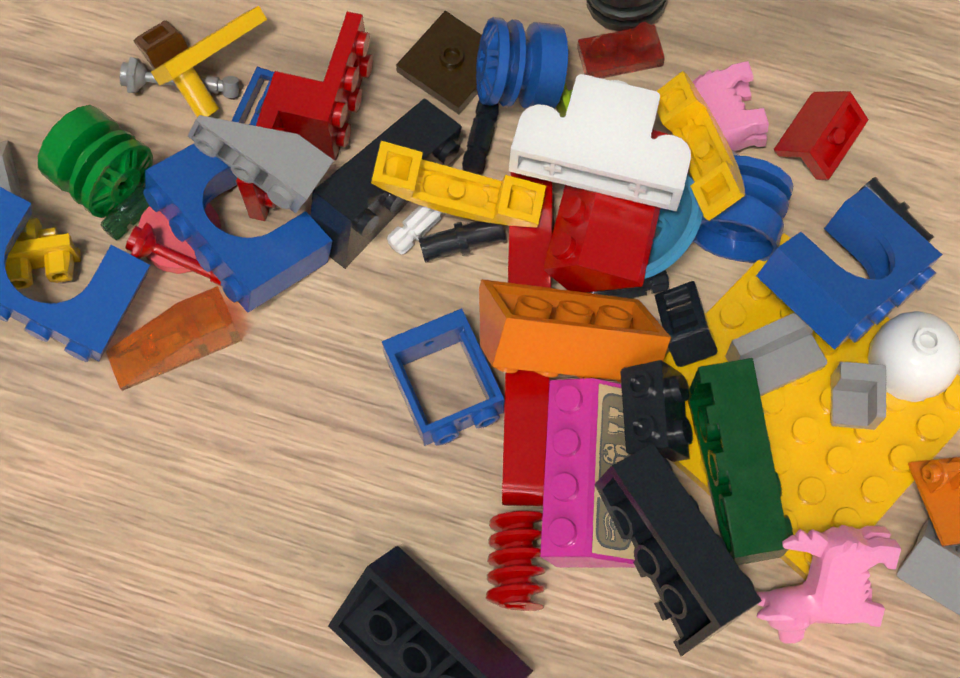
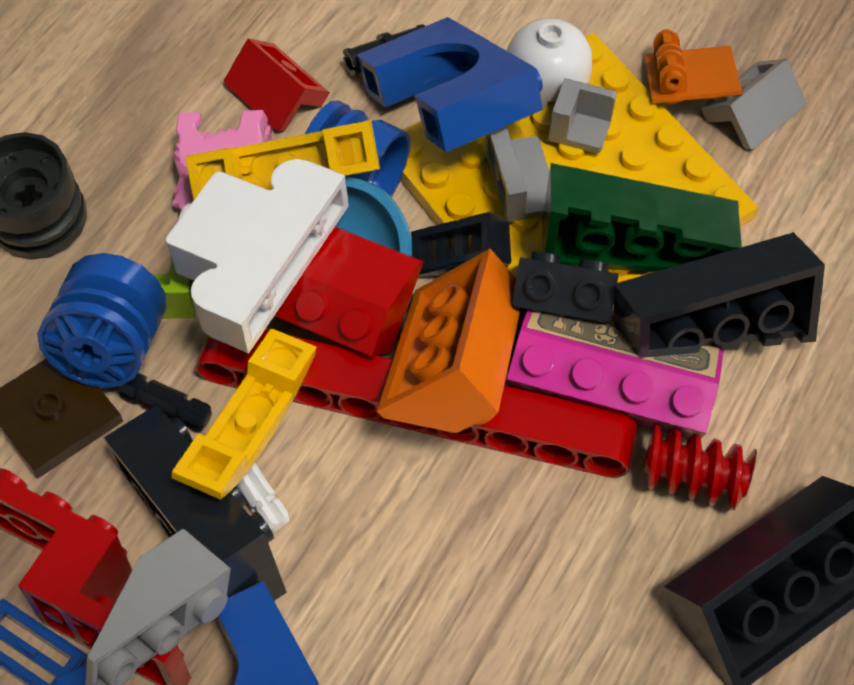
camera: 80 degrees left, 10 degrees down
blue window [382,308,504,446] -> none
black pin [418,221,506,263] -> none
clear red tile [577,21,665,78] -> none
bright pink animal [756,525,901,644] -> none

